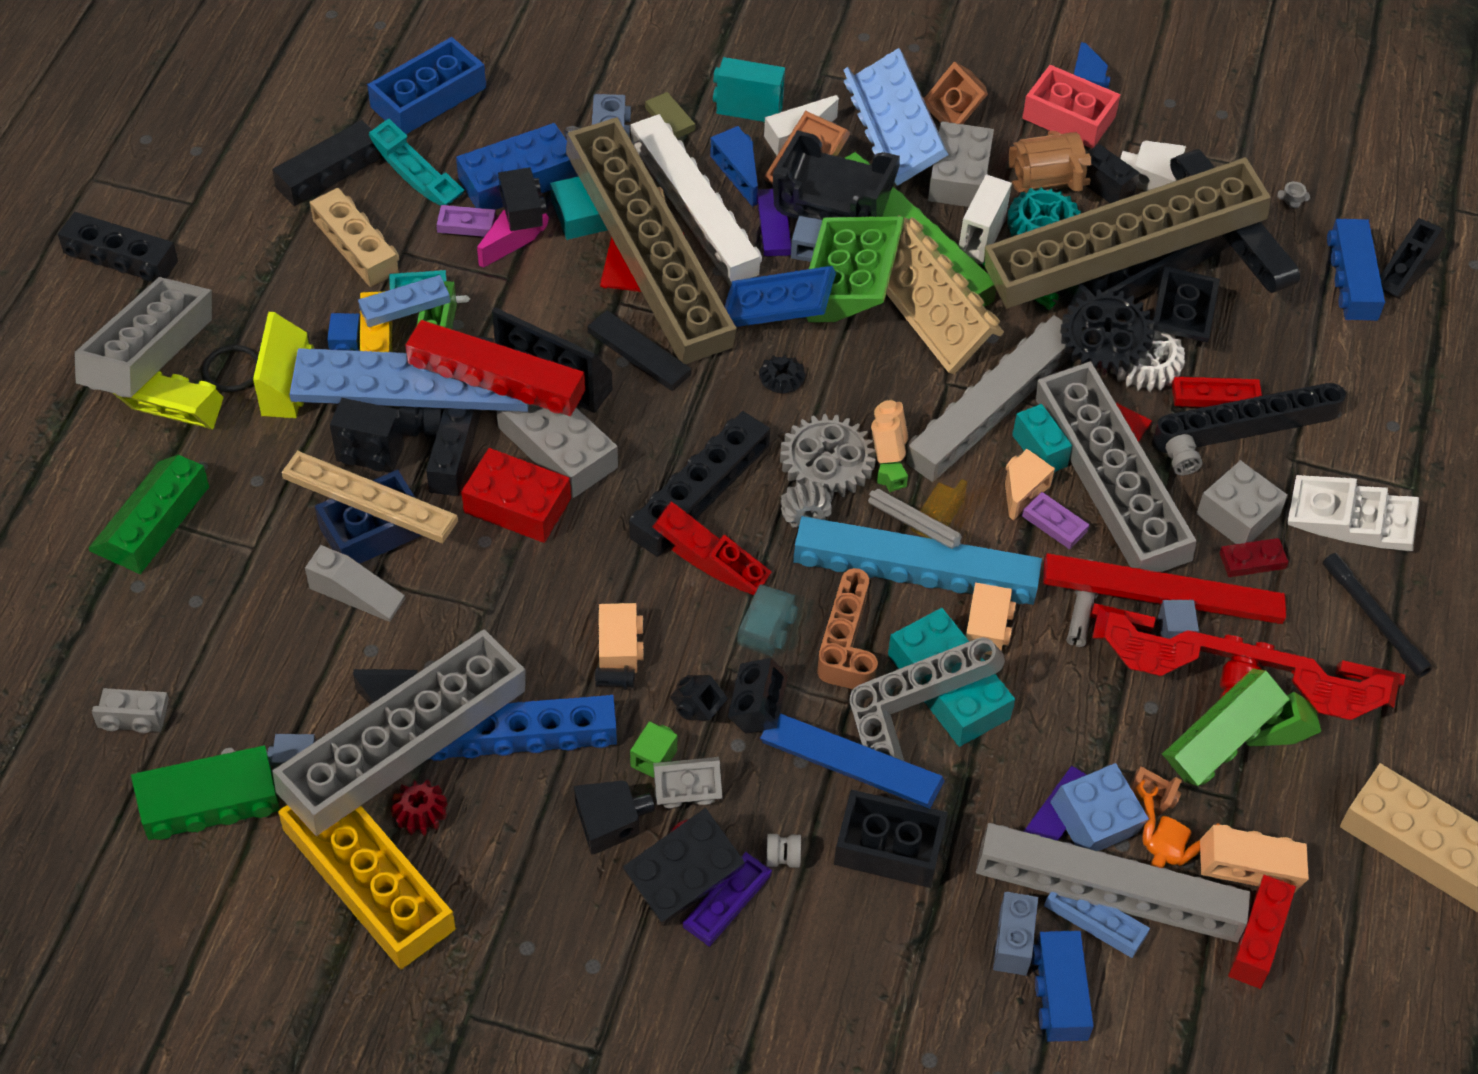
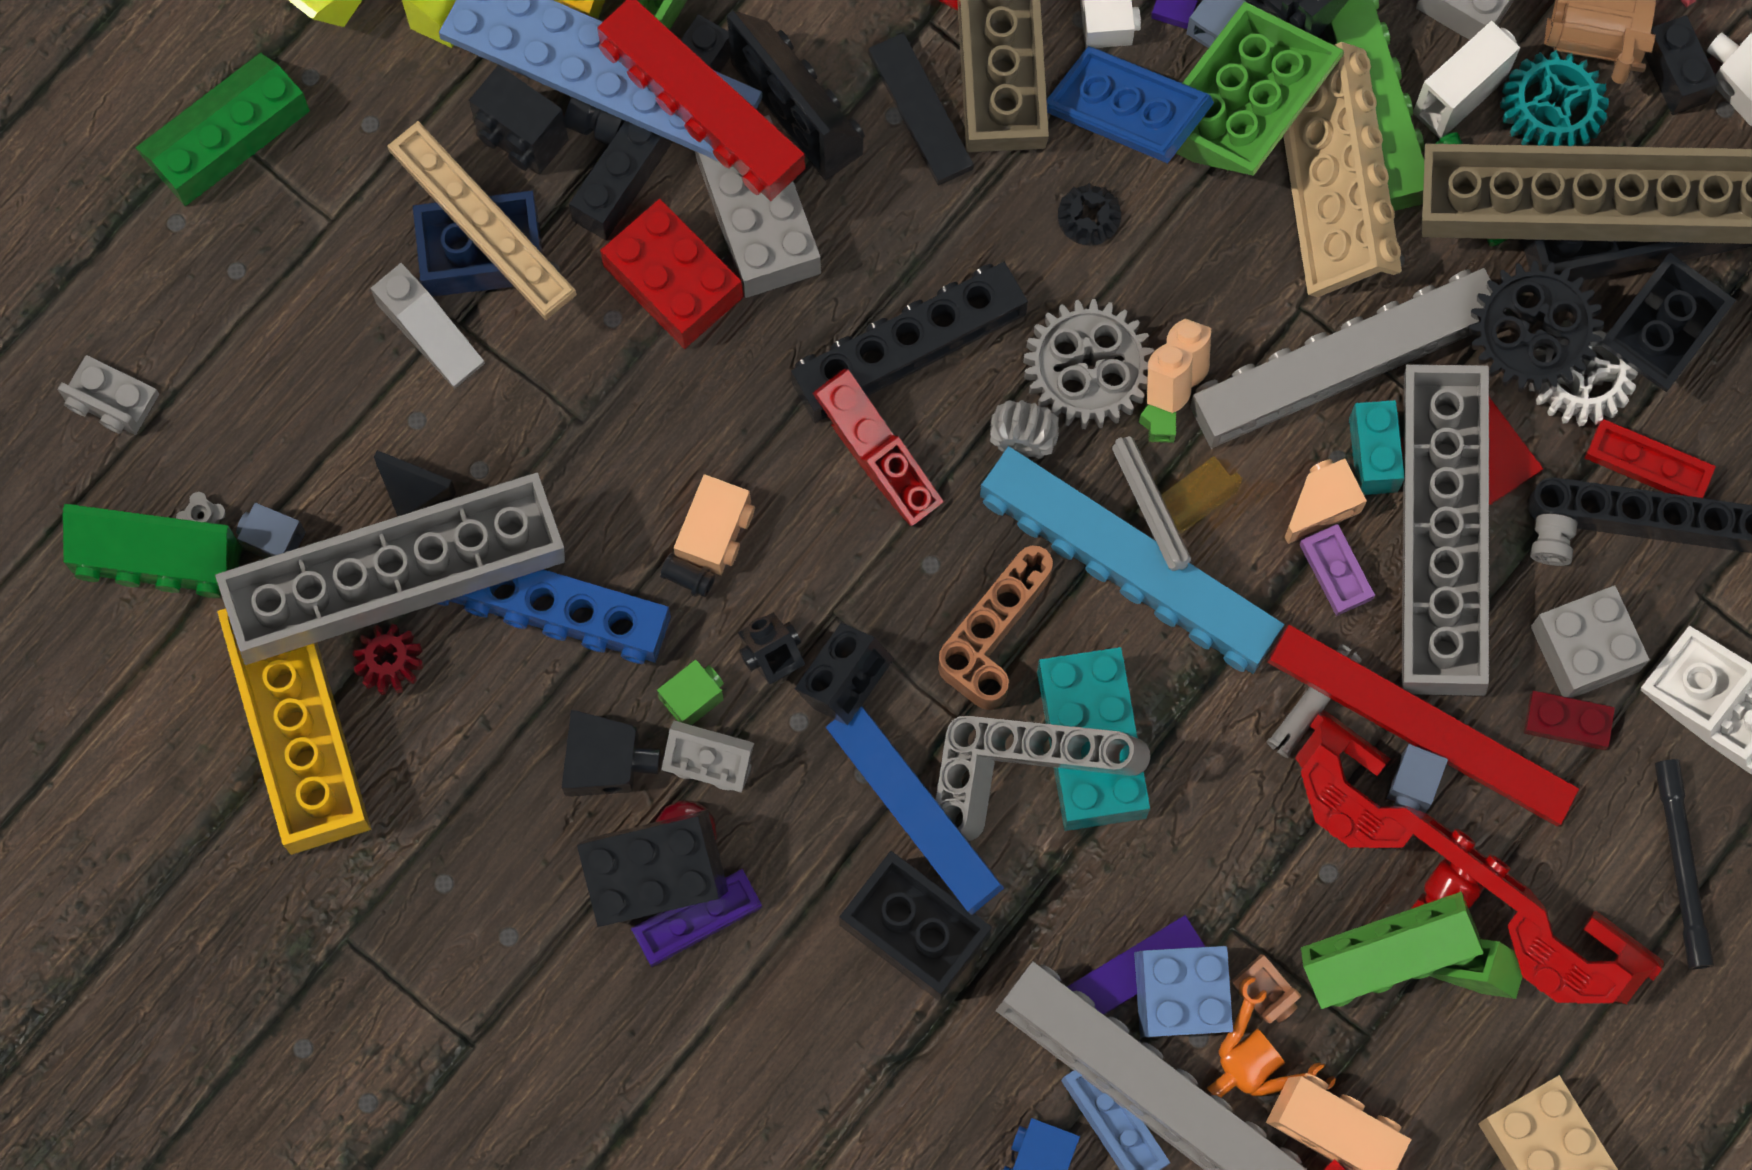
camera: 25 degrees right, 20 degrees up
clear light blue brick [738,584,798,656] -> none
light grey wheel [766,834,801,868] -> none
light nougat brick [966,582,1016,655] -> none
sand blue brick [993,892,1038,976] -> none

